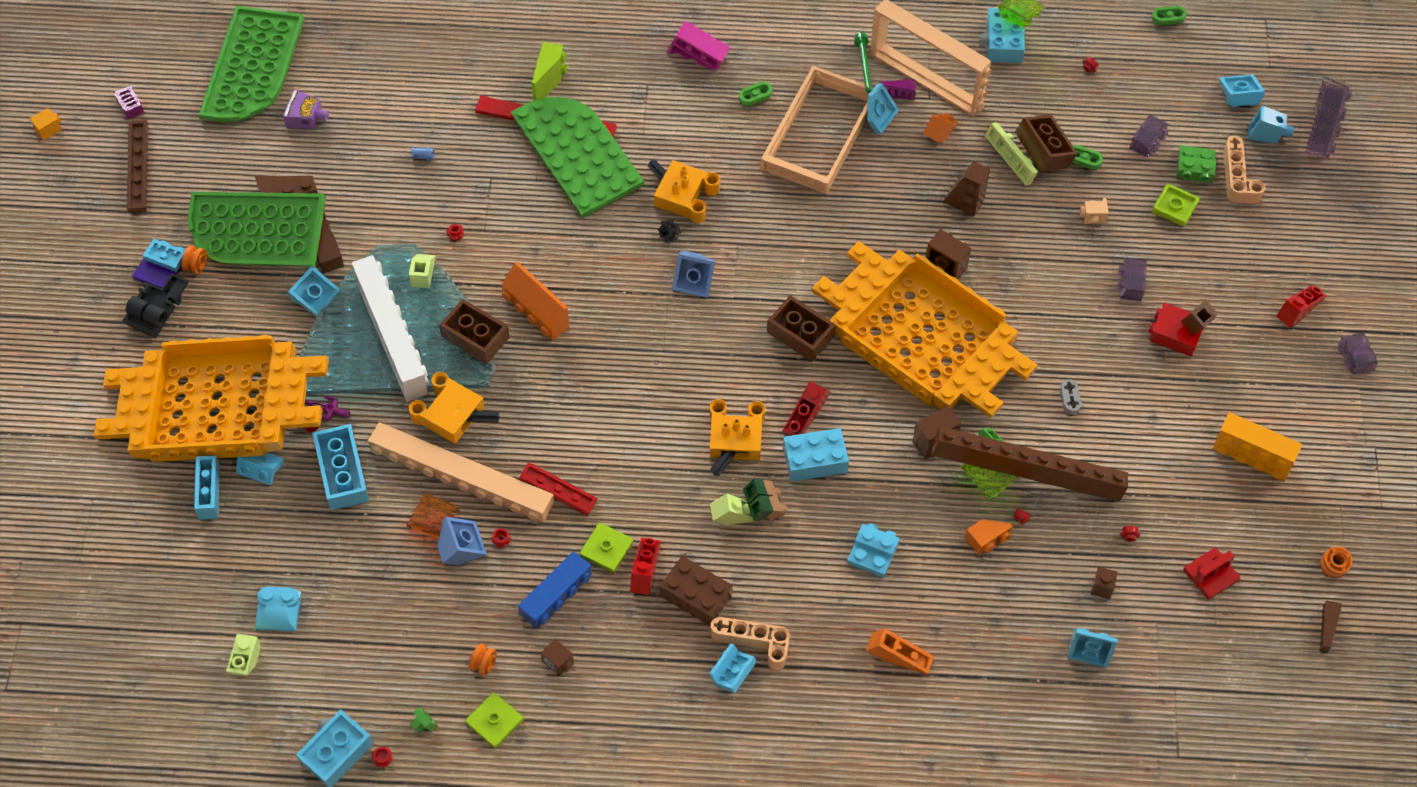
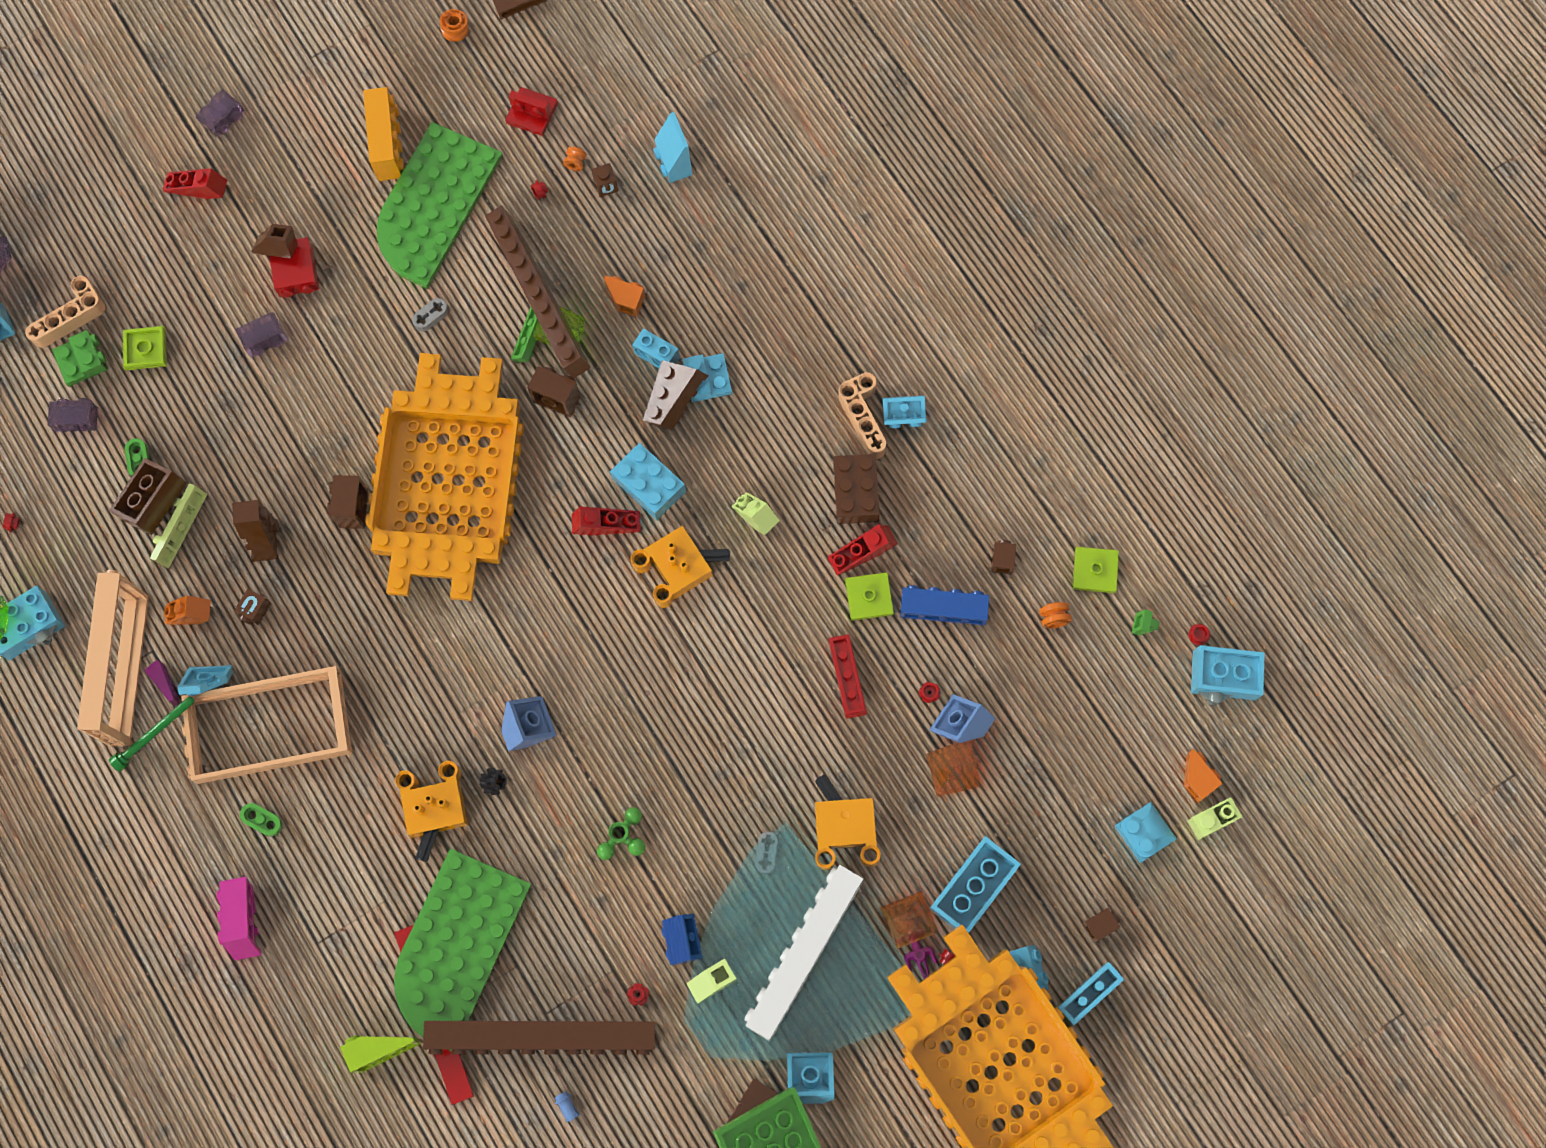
camera: 120 degrees left, 15 degrees up
light nougat brick [368,422,554,523] -> none
reddish brown brick [439,298,510,364] -> none
orange slope [502,261,569,341] -> none
dark green hips [743,479,787,522] -> none
reddish brown brick [767,295,836,362] -> none
orange slope [866,628,934,675] -> none
red hinge [1014,507,1031,524] -> none
light nougat brick [1080,198,1108,224] -> none
none -> reddish brown brick [234,589,271,625]
none -> bright green plate [377,122,503,289]
none -> reddish brown brick [423,1021,655,1055]
none -> orange wheel [563,147,586,171]
none -> bright green piece [597,807,646,860]
none -> medium azure brick [632,328,680,368]
none -> wedge [643,360,709,430]
none -> blue brick [662,914,703,965]
none -> clear orange slope [880,891,939,949]
none -> reddish brown brick [1082,908,1120,943]
none -> orange slope [1184,749,1223,803]

